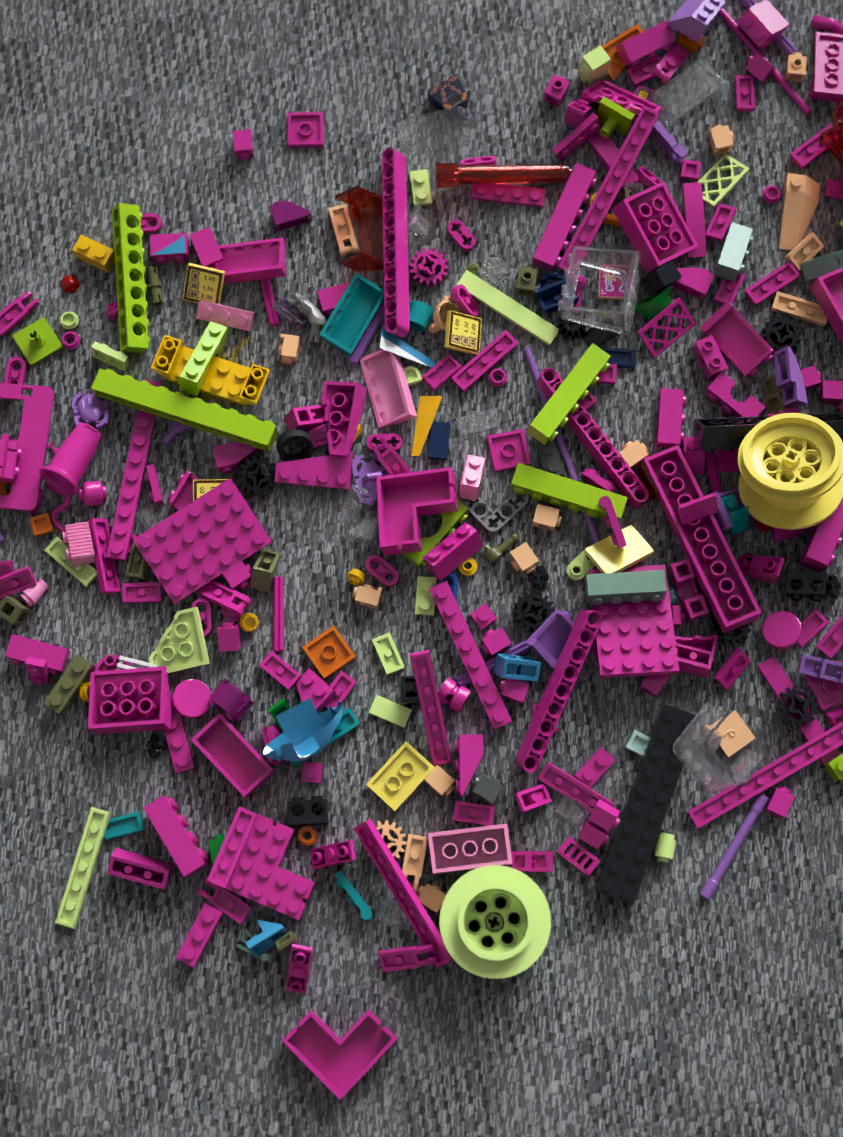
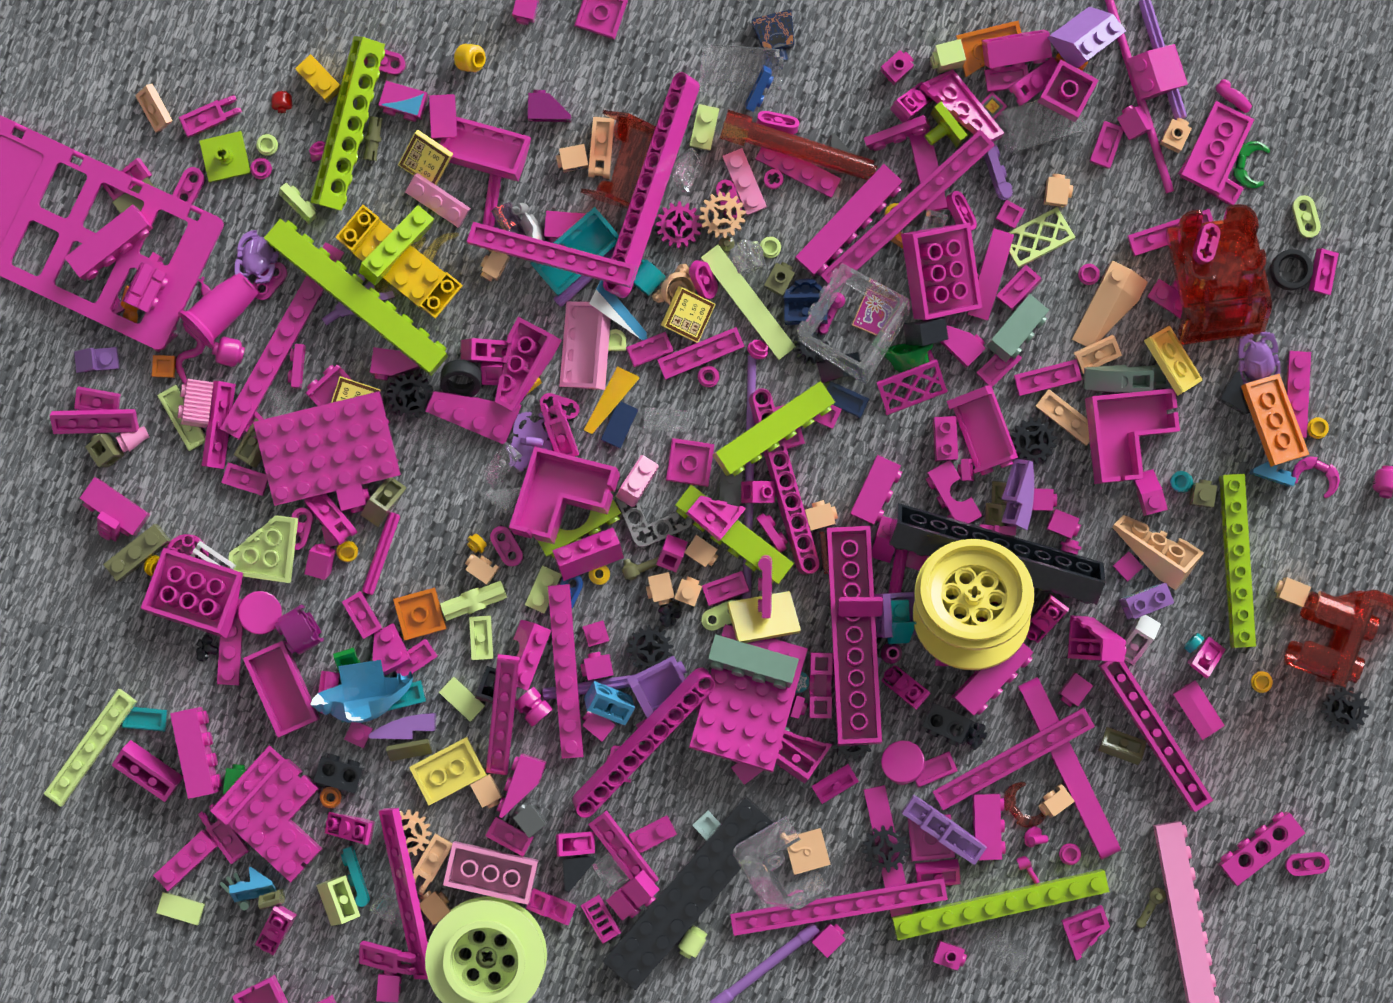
camera: 15 degrees right, 10 degrees up
none -> yellowish green tile [156,892,205,925]
none -> dark pink plate [253,262,287,300]
none -> yellowish green brick [316,875,360,926]
none -> medium lavender slope [369,713,436,739]
none -> dark pink brick [376,970,402,1002]
none -> olive slope [386,738,432,761]
none -> yellowish green piece [440,581,507,621]
none -> yellow head [454,44,486,72]
none -> dark pink plate [467,222,637,288]
none -> dark pink arch [513,620,551,691]
none -> light nougat brick [556,144,589,173]
none -> black slope [562,856,597,893]
none -> dark pink brick [656,534,688,572]
none -> light nougat brick [674,576,702,607]
none -> dark pink wing [686,496,746,541]
none -> light nougat gear [699,192,746,239]
none -> dark pink plate [702,571,750,606]
none -> bright pink plate [722,148,767,216]
none -> dark pink brick [741,481,776,503]
none -> blue plate [745,65,774,112]
none -> dark pink plate [747,340,768,359]
none -> yellowish green plate [760,237,781,258]
none -> dark pink bush [764,169,783,189]
none -> dark pink cone [881,643,902,664]
none -> dark pink plate [958,459,974,481]
none -> dark pink brick [1037,60,1099,122]

